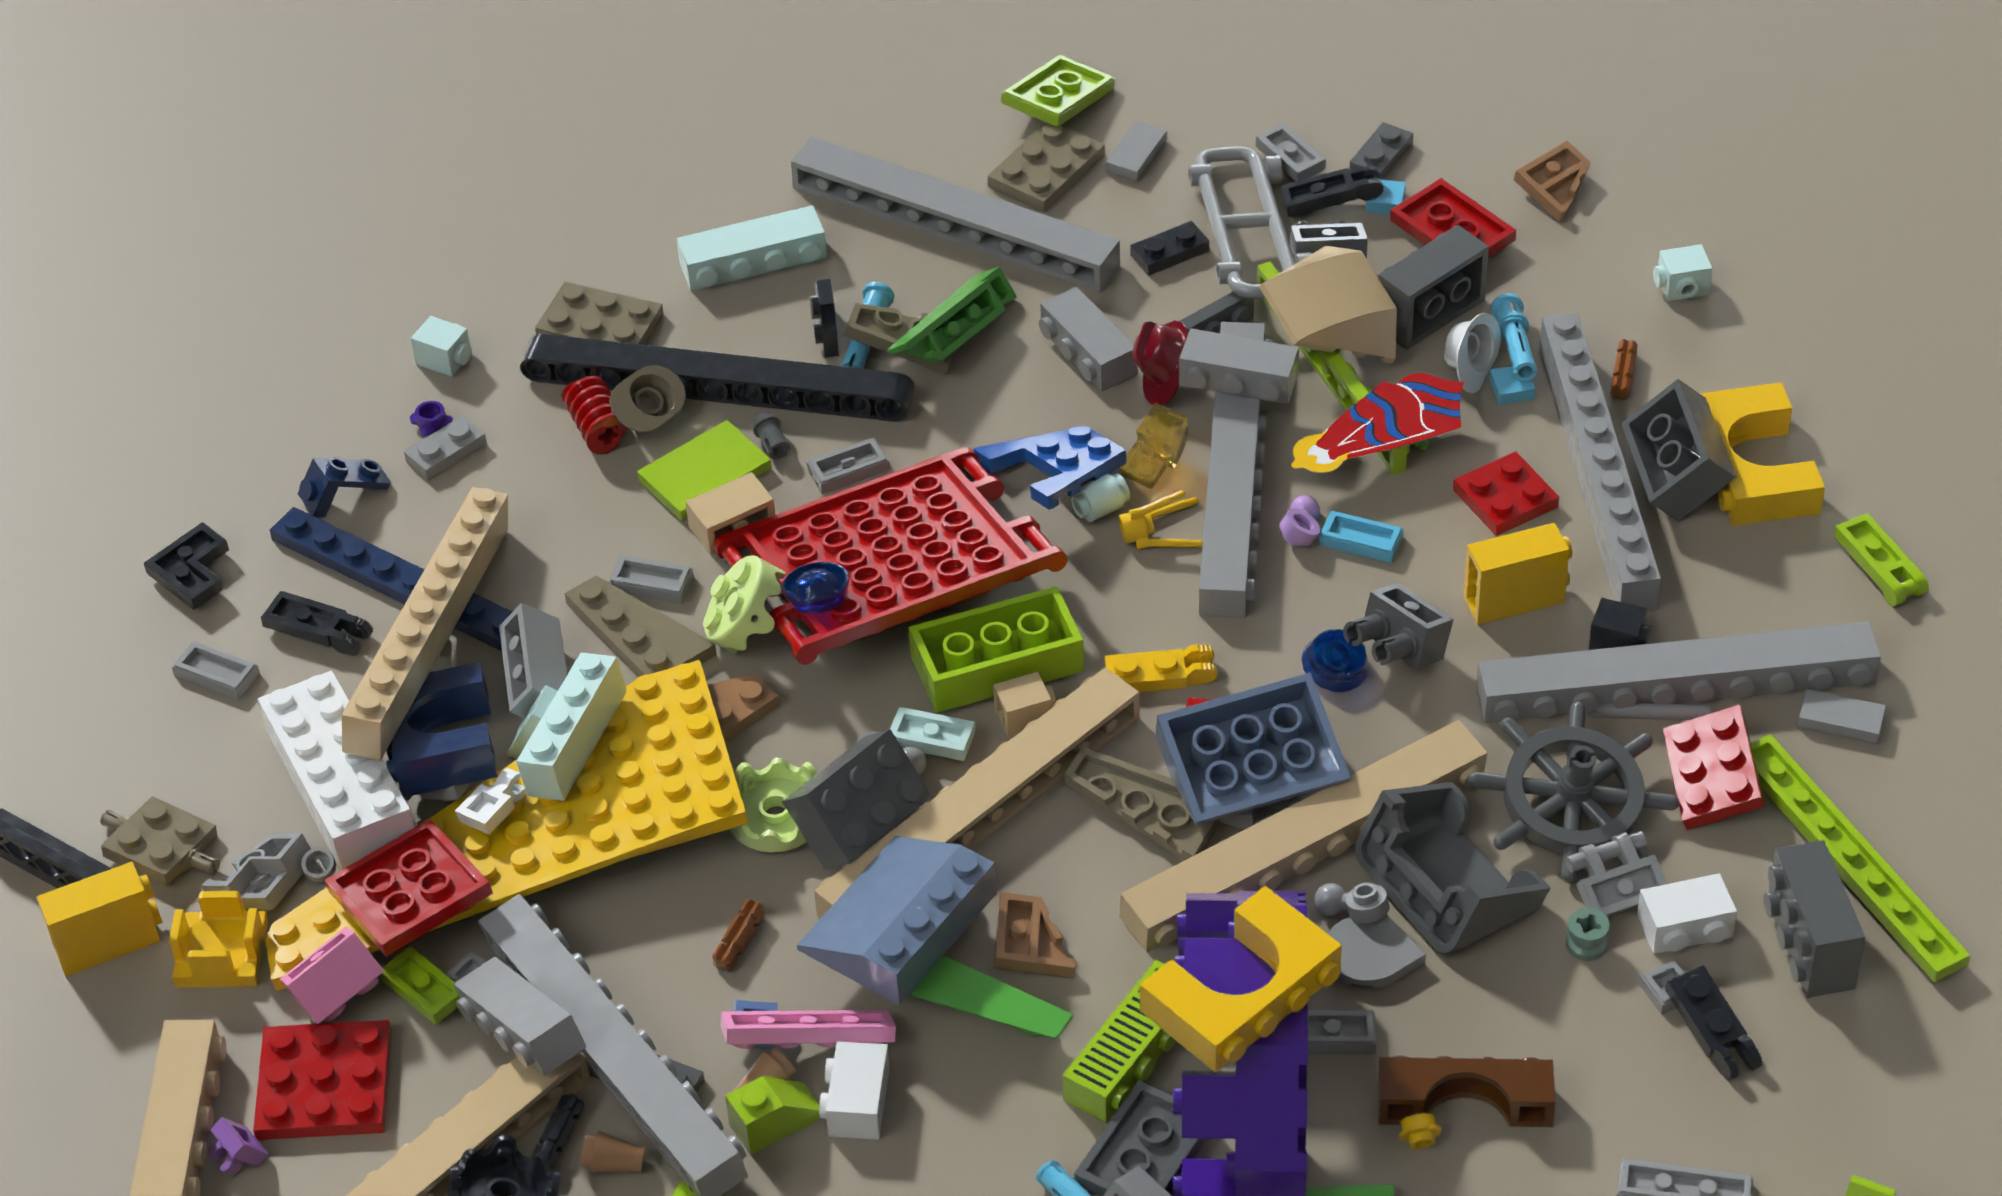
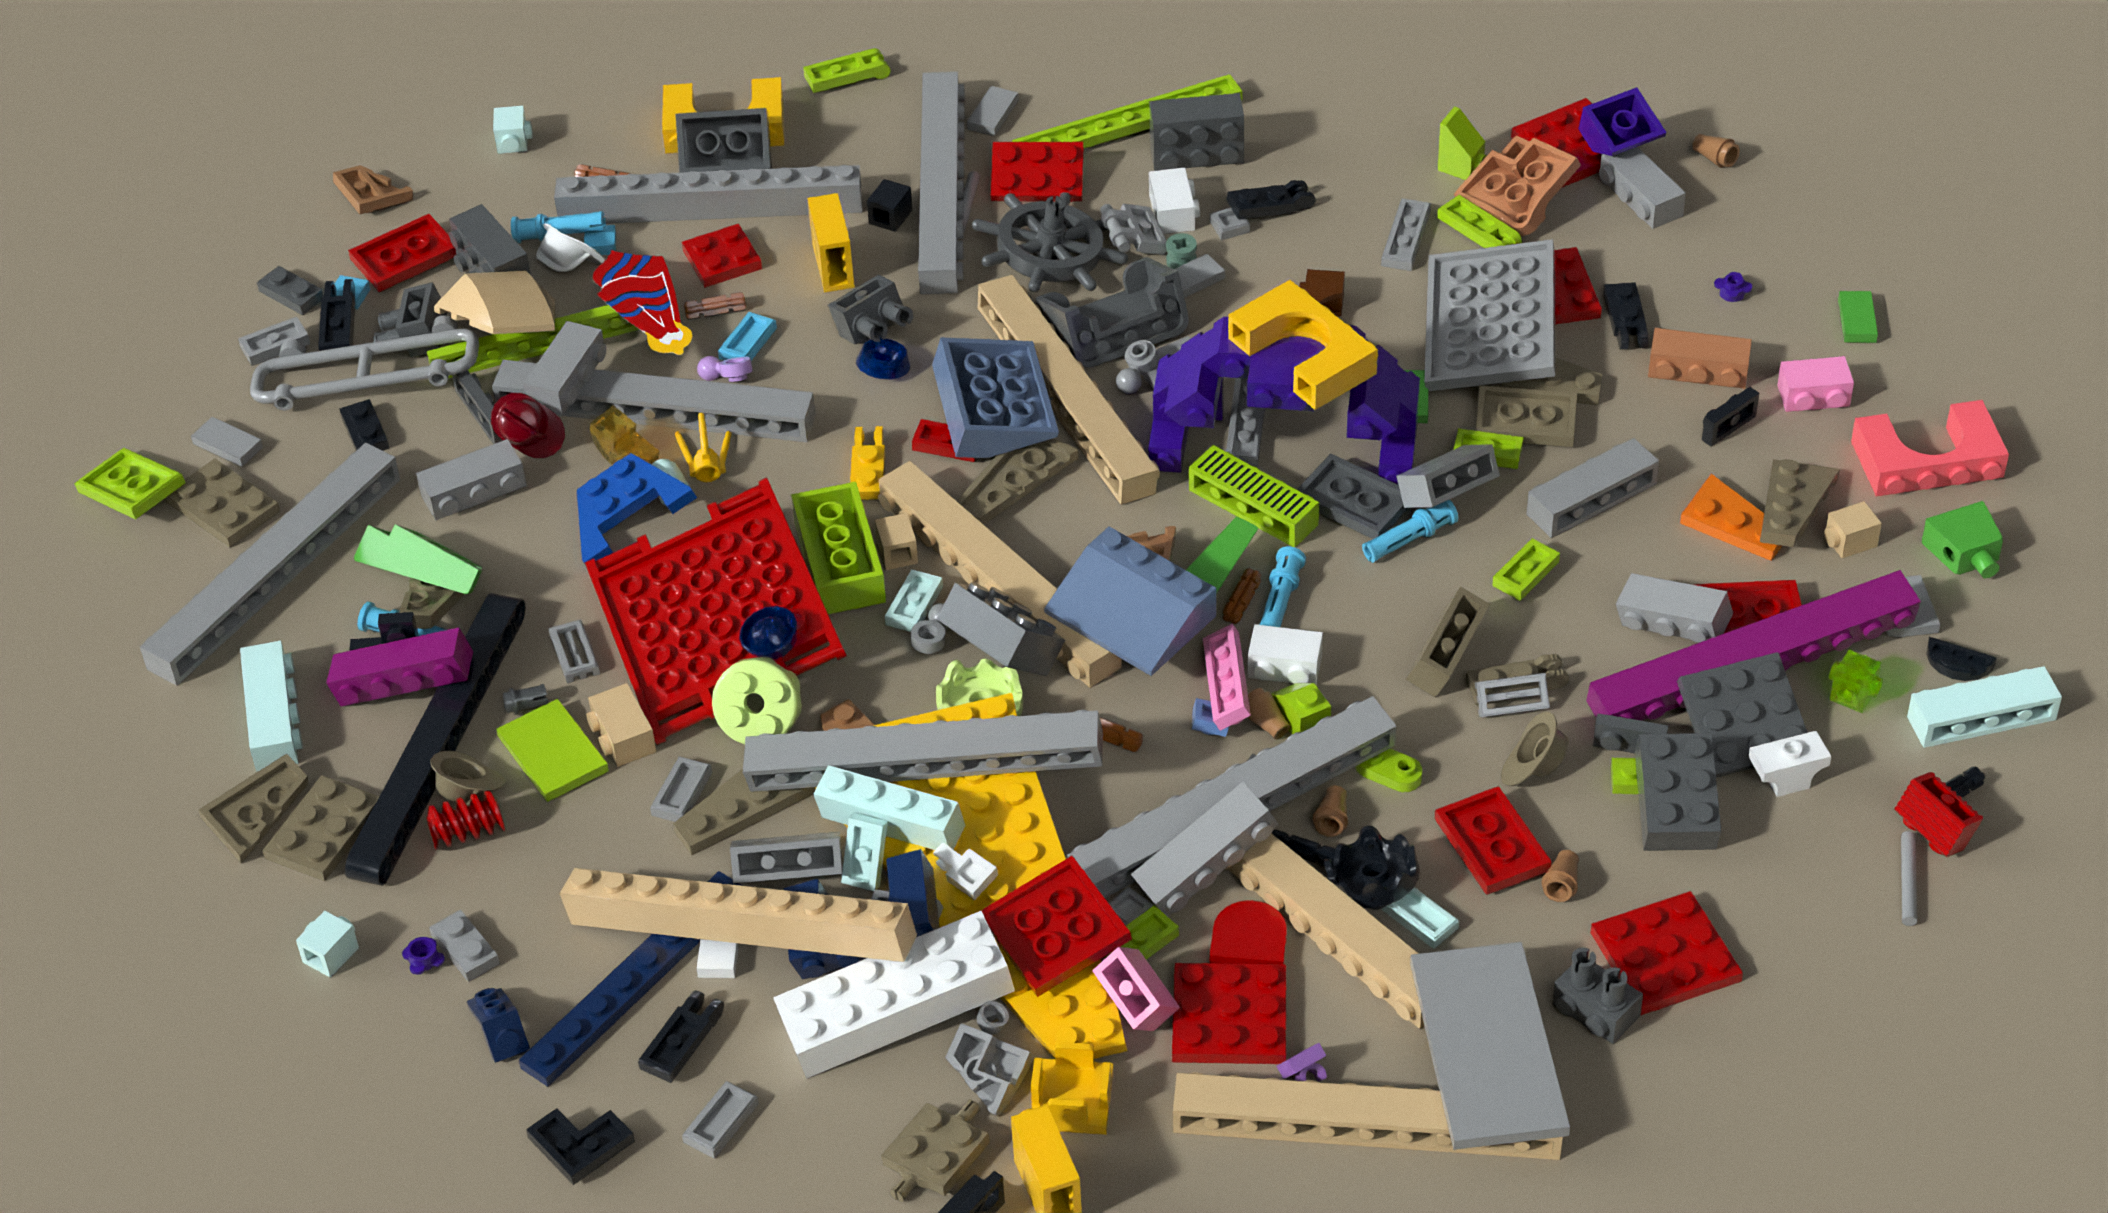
camera: 85 degrees left, 0 degrees up
none -> dark tan wing [198,754,309,864]
none -> magenta brick [326,627,473,707]
none -> dark orange axle [684,292,746,320]
none -> light grey brick [743,710,1103,792]
none -> light grey tile [1174,254,1225,298]
none -> red tile [1210,900,1287,964]
none -> dark orange axle [1223,568,1261,624]
none -> medium azure pin [1259,546,1306,627]

